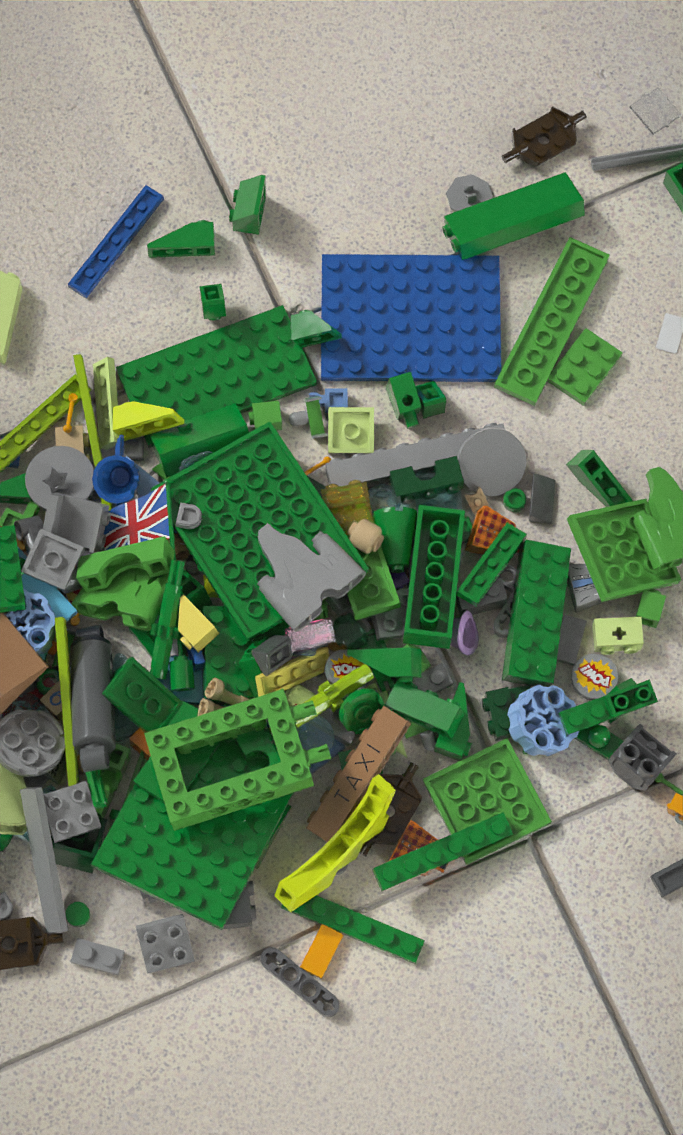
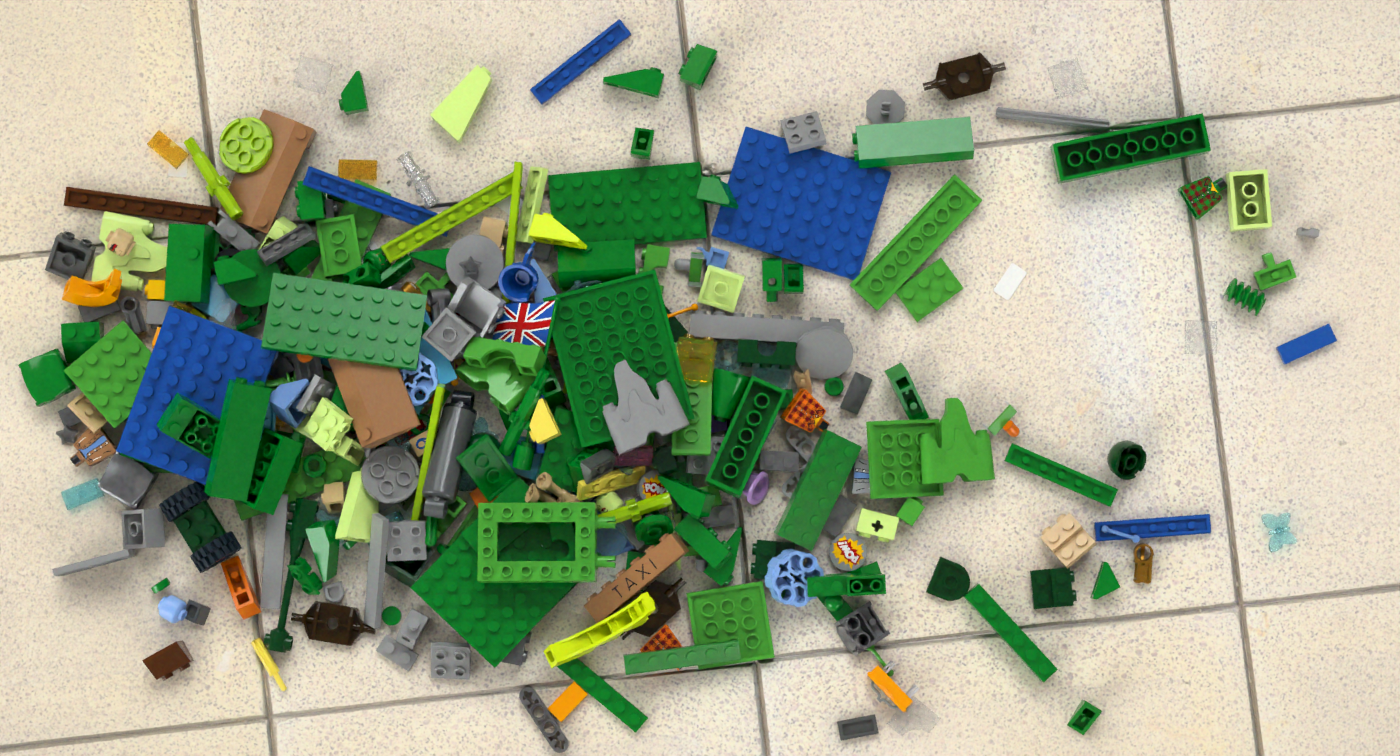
camera: 20 degrees right, 15 degrees up
light orange hinge [63,393,78,433] -> none
light grey tile [176,502,202,529] -> none
tan head [348,519,384,554] -> none
green plate [456,522,527,607] -> none
none -> light grey torso [396,608,431,650]
none -> light grey plate [780,111,827,154]

